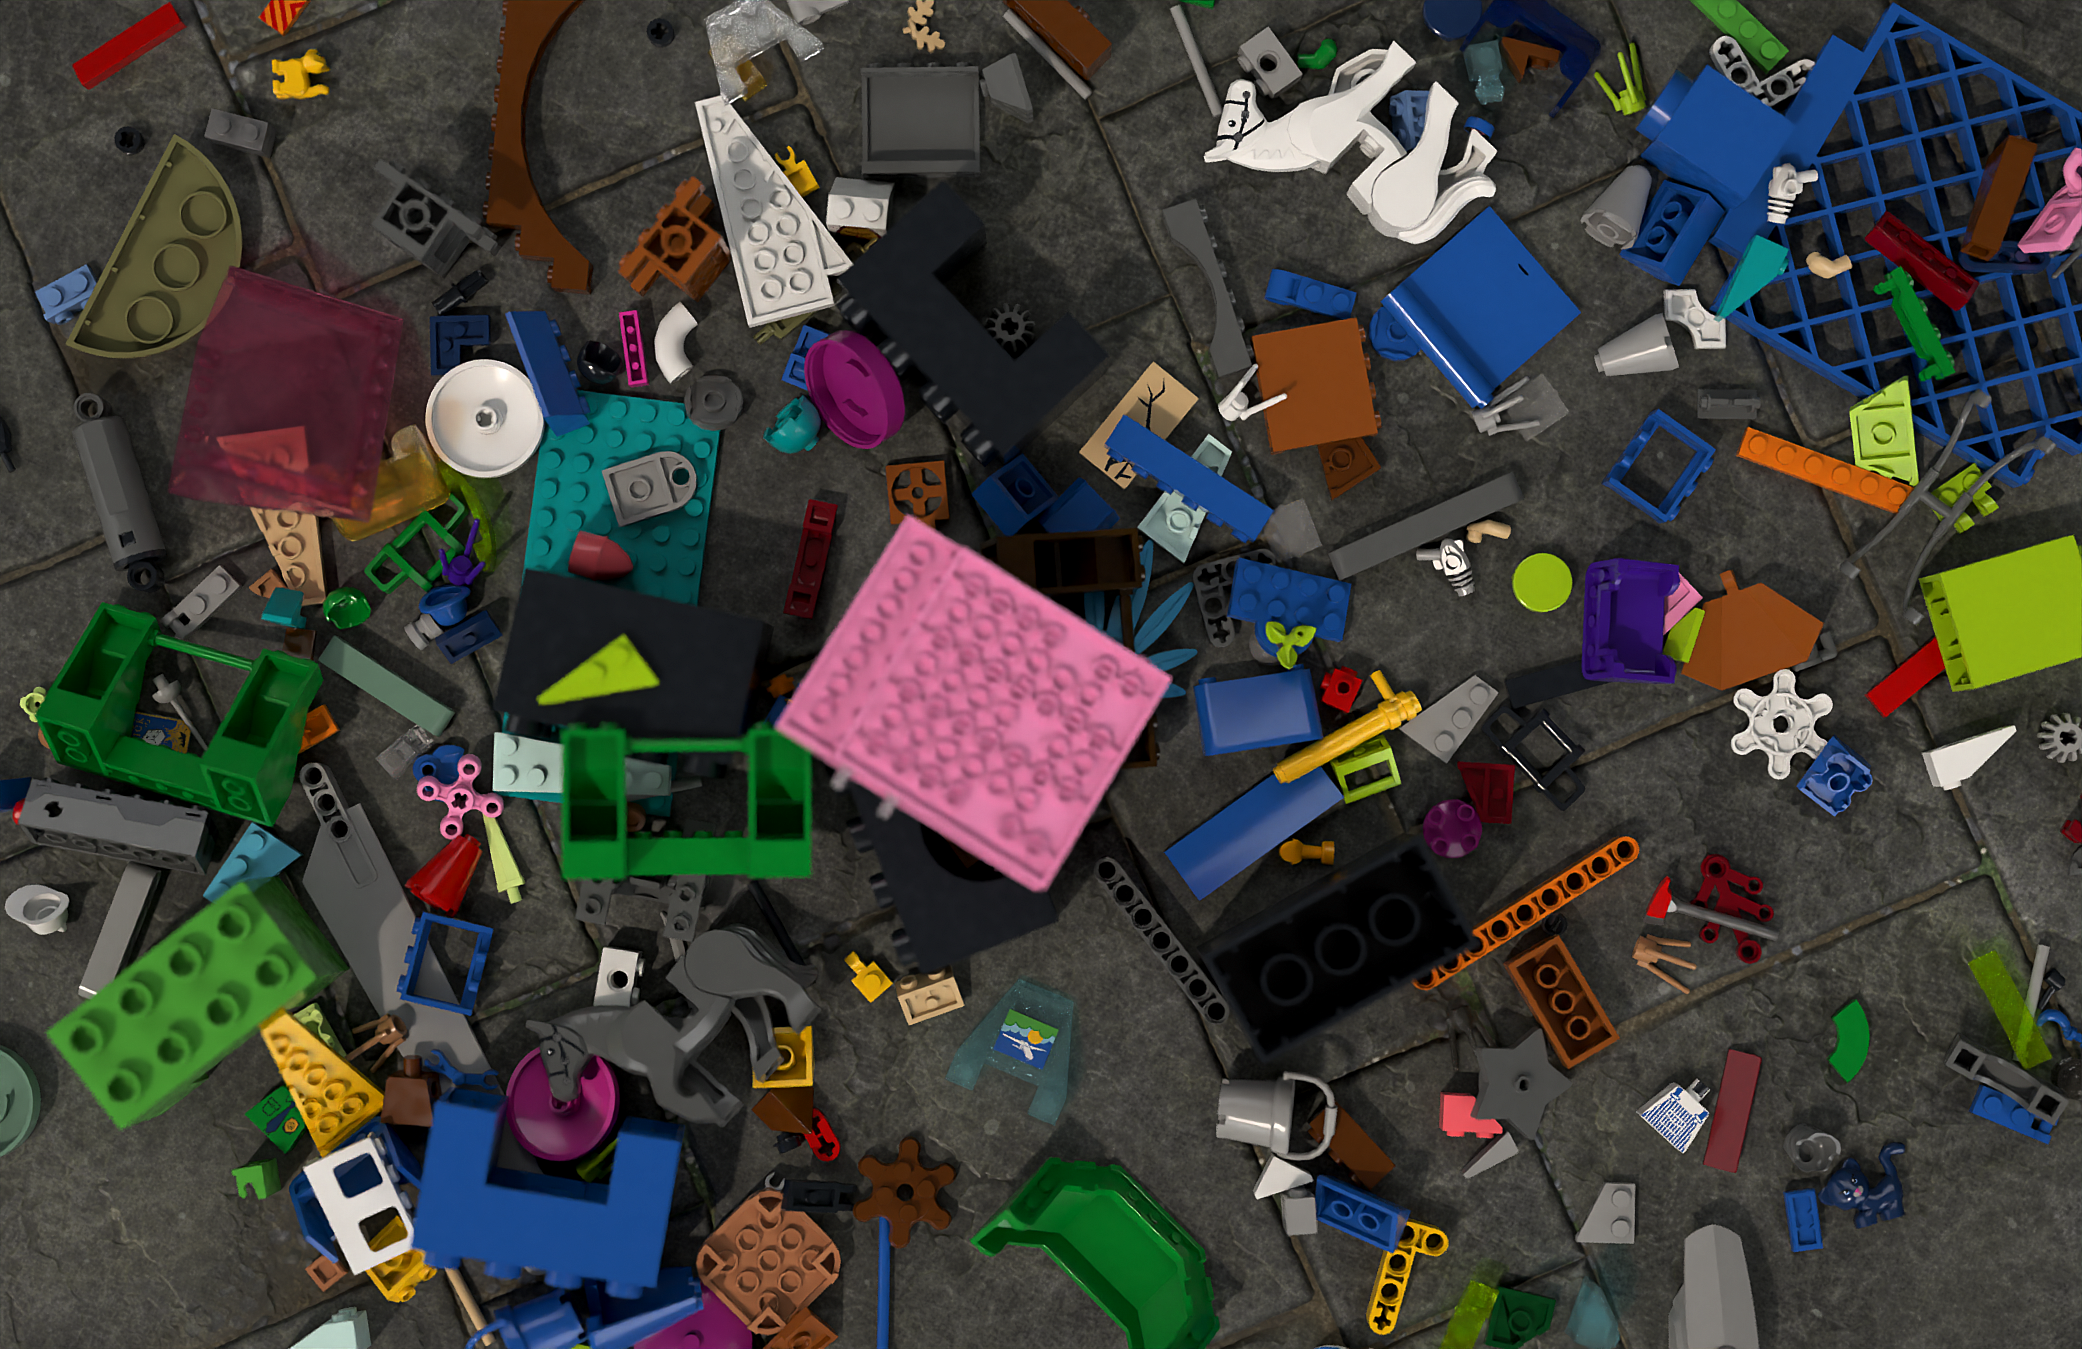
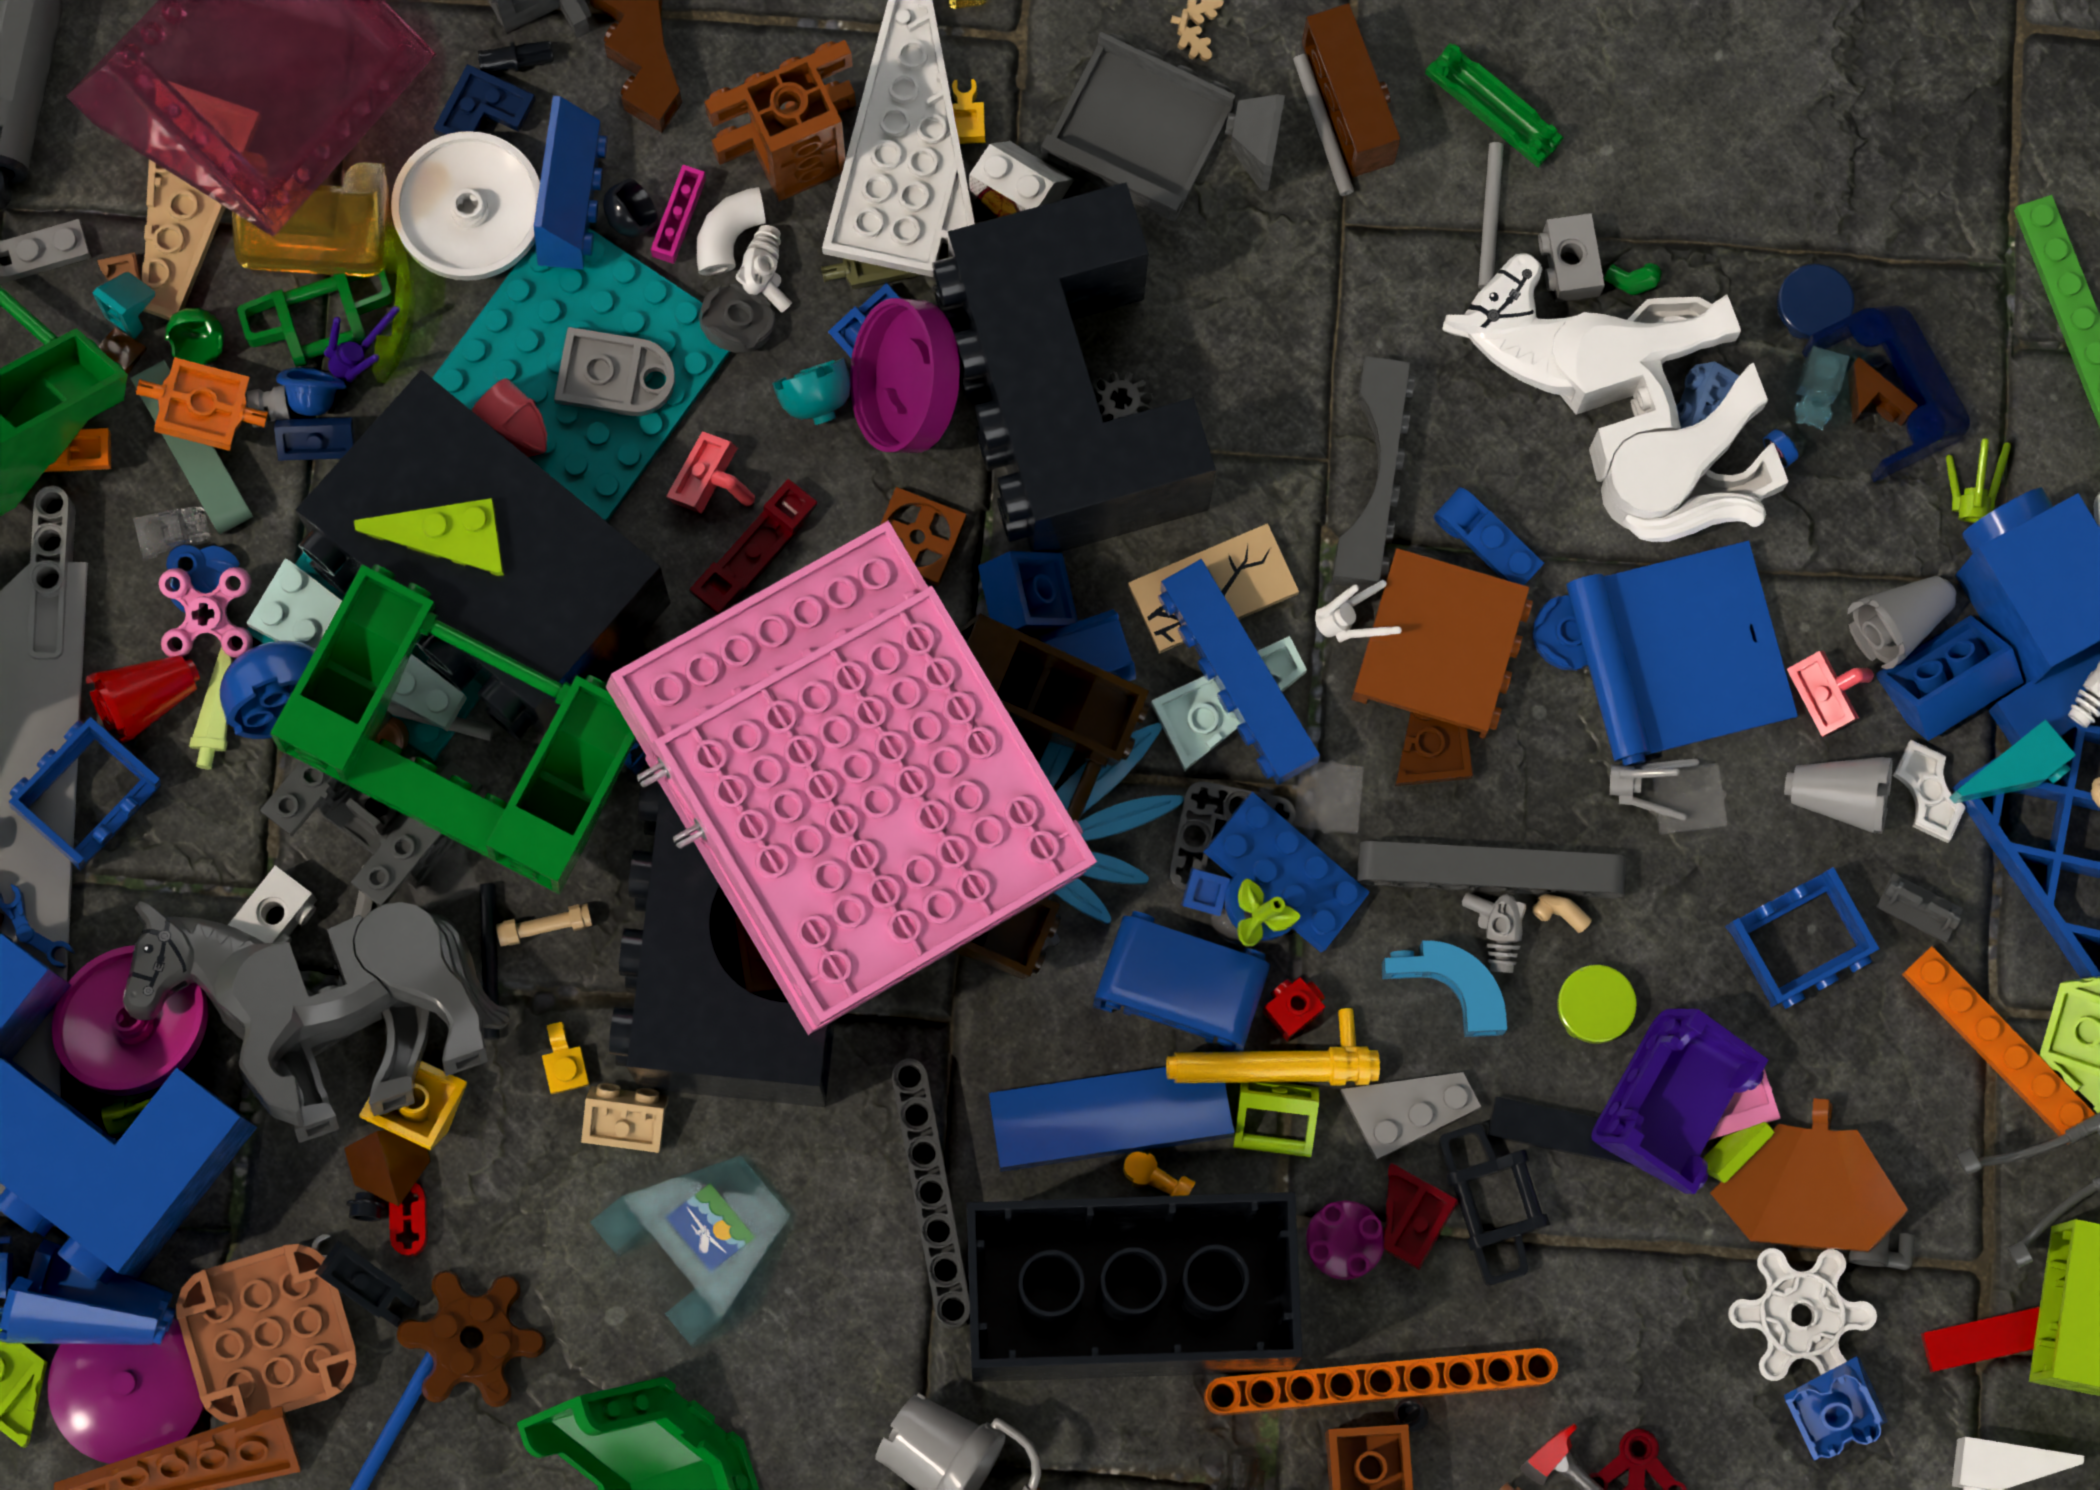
camera: 20 degrees right, 10 degrees down
none -> orange plate [136,357,268,451]
none -> blue cylinder [220,640,316,739]
none -> tan bar [496,903,593,947]
none -> coral plate [666,431,755,514]
none -> white piece [736,225,792,313]
none -> blue plate [1181,867,1231,916]
none -> dark azure arch [1382,941,1507,1037]
none -> coral plate [1787,651,1874,737]

